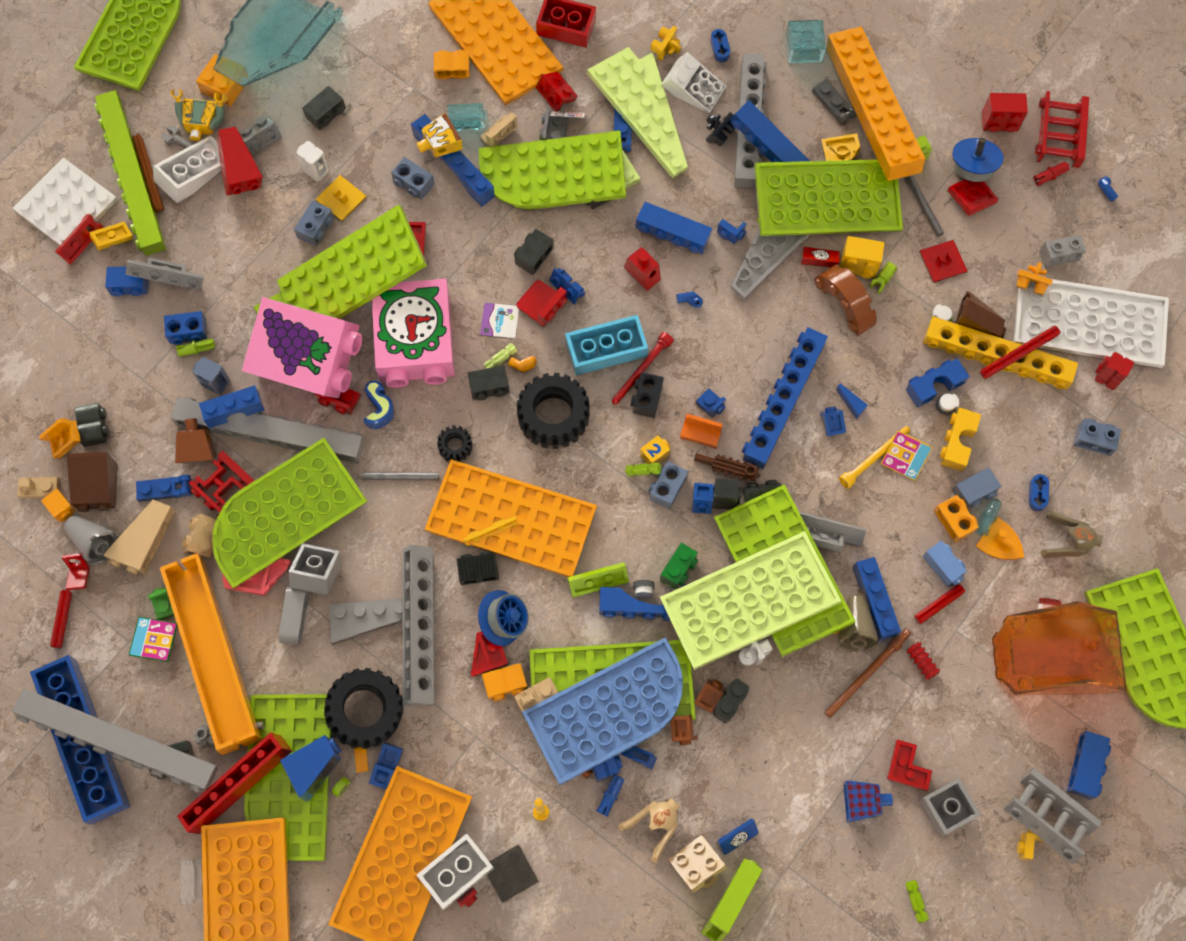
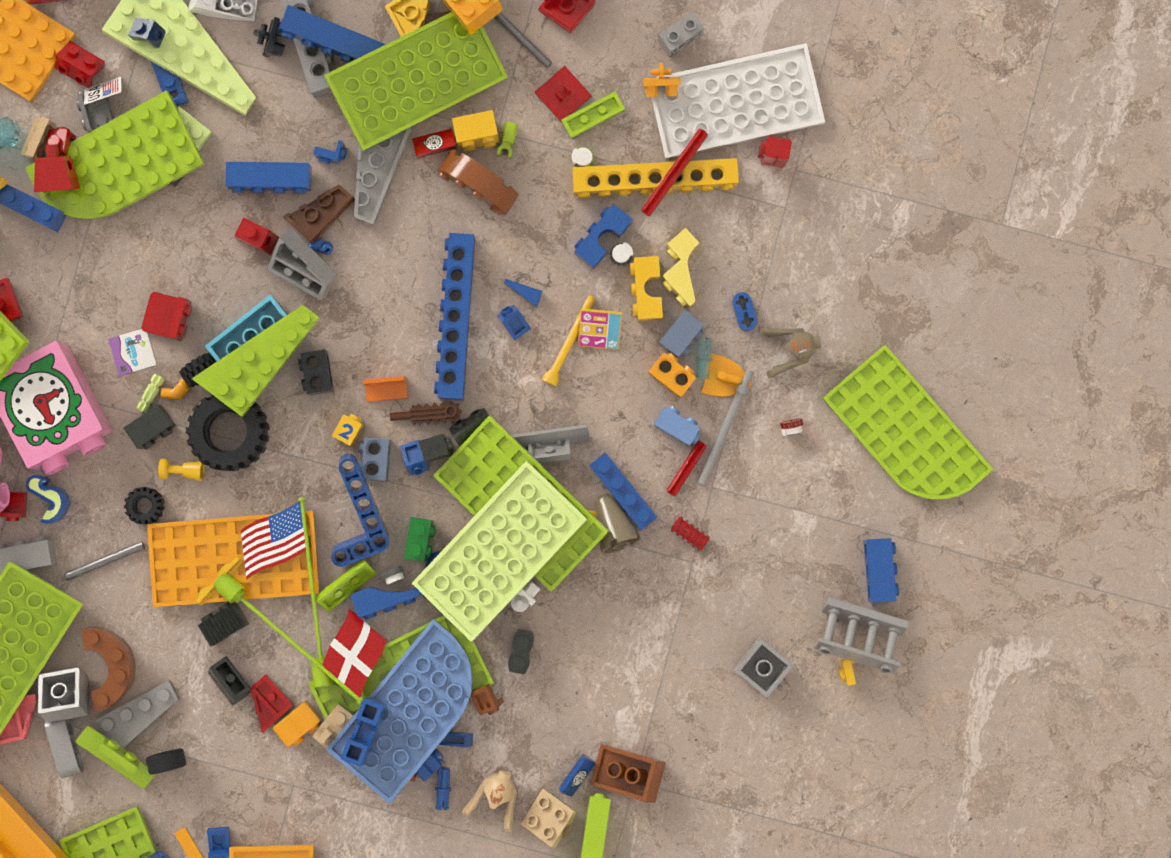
camera: 25 degrees left, 15 degrees up
black tyre [324,668,404,749] -> none
light grey brick [402,545,435,707] -> none
blue piece [478,590,529,646] -> none
pearl dark grey brick [514,229,554,275] -> none
yellow piece [533,798,549,821] -> none
blue hinge [549,268,586,305] -> none
red piece [612,332,674,405] -> none
lime axle [625,463,662,476] -> none
dark orange bracket [694,679,726,714] -> none
blue bracket [696,388,726,418] -> none
dark orange bar [824,628,911,718] -> none
blue torso [843,781,893,823] -> none
red plate [887,739,932,791] -> none
lime axle [905,880,929,923] -> none
reddish brown slope [955,291,1006,339] -> none
clear orange windscreen [992,601,1127,695] -> none
sand blue brick [1073,419,1121,456] -> none
none -> red torso [34,144,80,192]
none -> red bracket [45,127,76,155]
none -> lime bracket [76,725,156,789]
none -> dark orange brick [81,627,136,712]
none -> bracket [128,17,166,48]
none -> black tyre [146,748,186,775]
none -> yellow piece [158,459,204,481]
none -> black tyre [179,352,217,388]
none -> lime wing [192,305,320,417]
none -> pearl dark grey brick [208,656,251,706]
none -> flag [213,573,386,706]
none -> flag [241,497,335,687]
none -> light grey wedge [267,228,337,300]
none -> reddish brown wing [283,185,355,244]
none -> blue beam [331,453,389,567]
none -> blue arch [340,697,387,766]
none -> lime plate [561,91,625,139]
none -> dark orange slope [590,744,666,803]
none -> light yellow arch [662,228,699,308]
none -> light grey bar [697,369,754,486]

